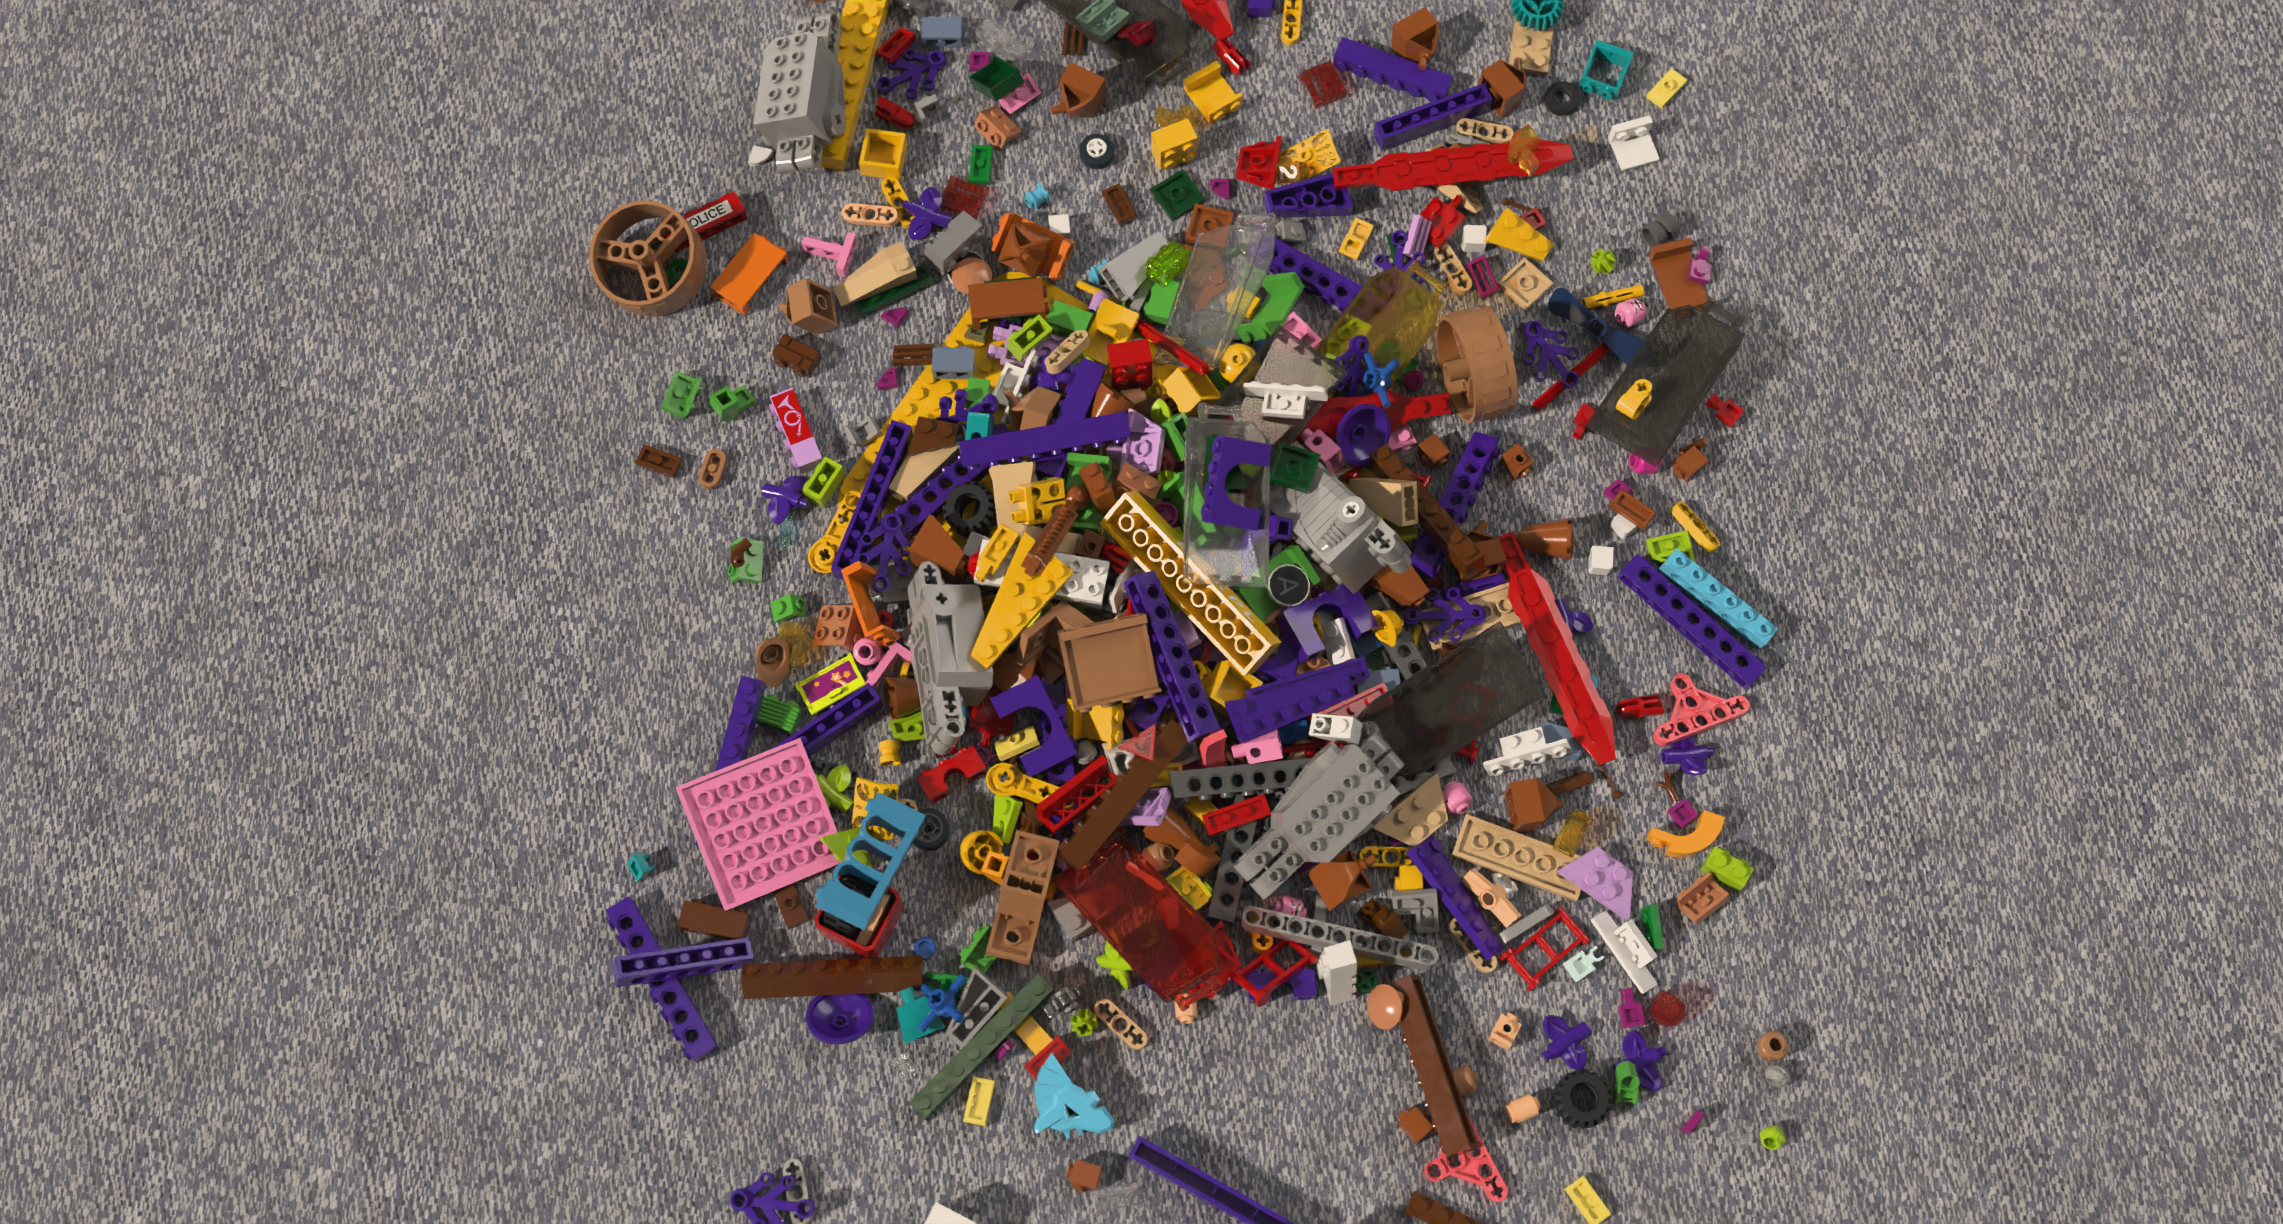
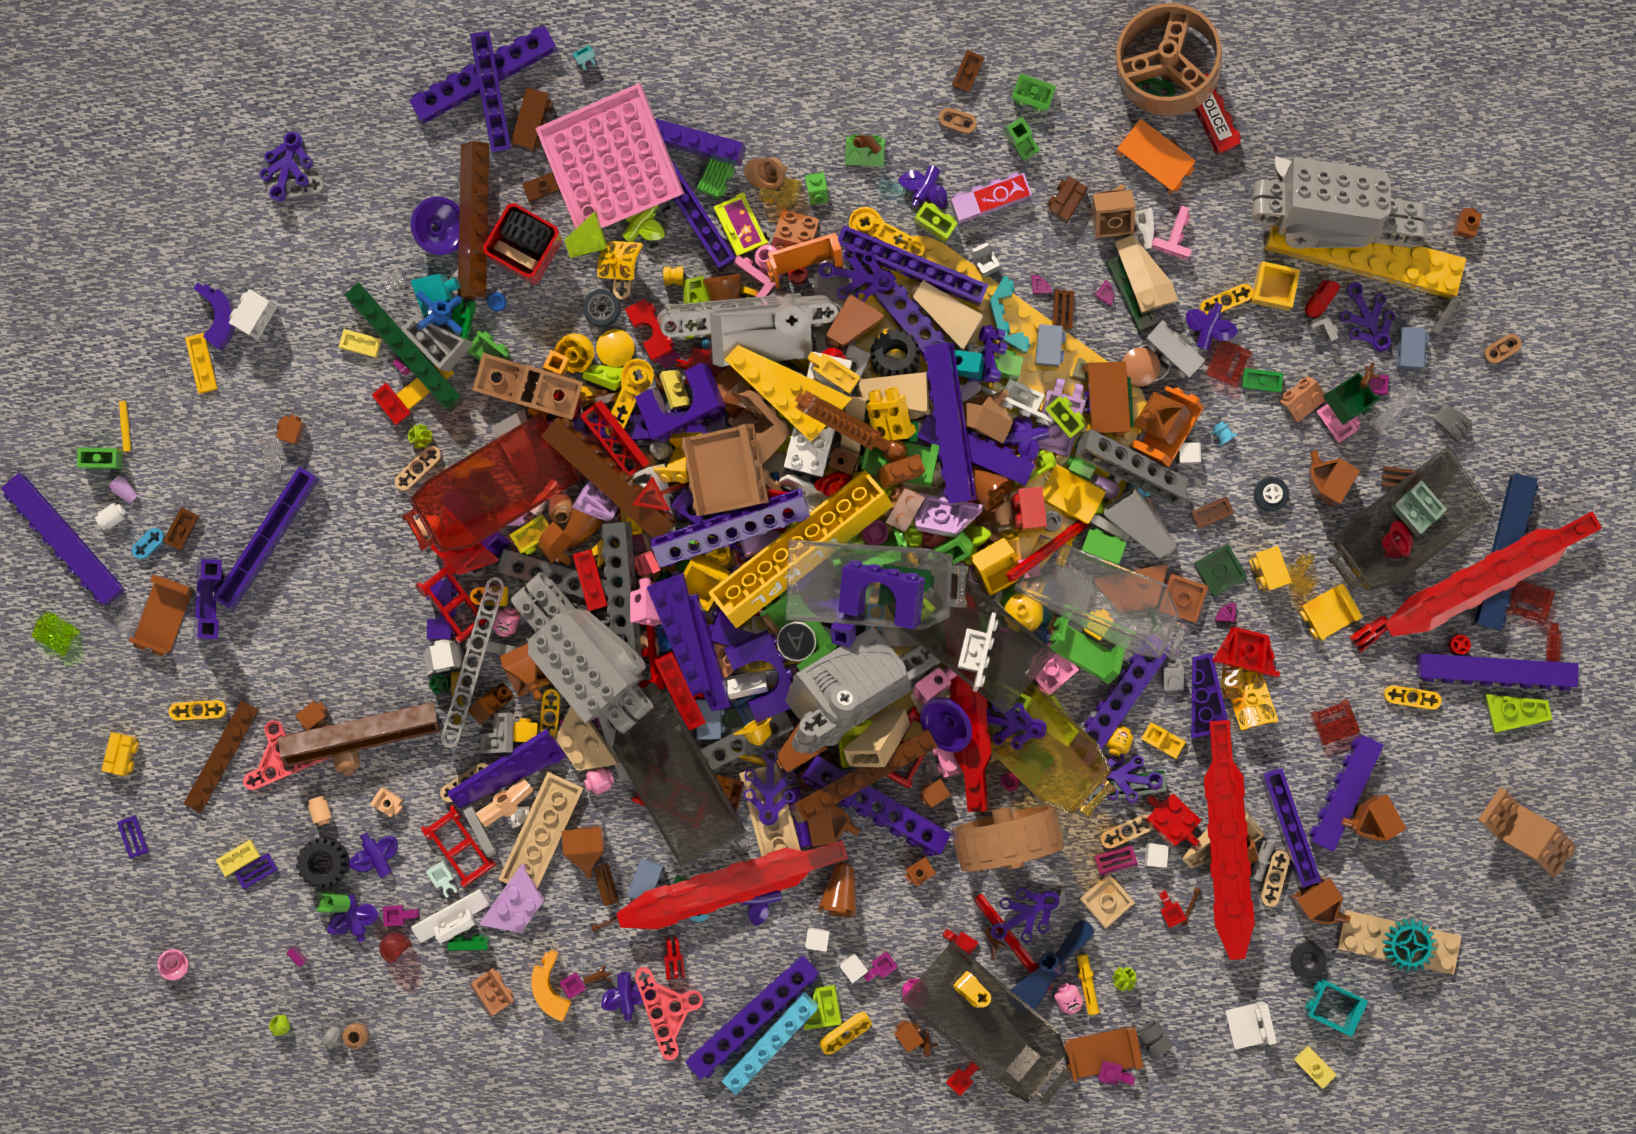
camera: 95 degrees right, 15 degrees up
dark azure fence [815,792,926,931] -> none
light nougat beam [842,203,900,227] -> none
red tile [875,27,916,64] -> none
reddish brown wing [908,416,960,456] -> none
medium azure animal [1034,1053,1115,1139] -> none
tan beam [1044,330,1090,374] -> none
dark grey gear [1044,983,1090,1018] -> none
clear neon green brick [1145,240,1191,288] -> none
dark green tile [1267,442,1321,494] -> none
white slope [1309,714,1362,745] -> none
blue bar [1356,352,1400,408] -> none
nougat dish [1367,984,1404,1030] -> none
lavender tile [1403,215,1432,261] -> none
yellow wing [1483,208,1554,261] -> none
white bracket [1483,727,1572,776] -> none
clear yellow brick [1507,124,1540,176] -> none
clear yellow brick [1553,810,1594,858] -> none
dark orange tile [1609,489,1657,531] -> none
lime brick [1699,846,1754,892] -> none
none -> dark purple tile [234,853,279,890]
none -> yellow dish [596,329,635,367]
none -> reddish brown bar [984,927,1006,959]
none -> teal slope [989,275,1030,354]
none -> dark grey brick [1075,429,1188,505]
none -> yellow head [1105,725,1134,756]
none -> white slope [1131,208,1154,249]
none -> reddish brown bar [1359,362,1380,389]

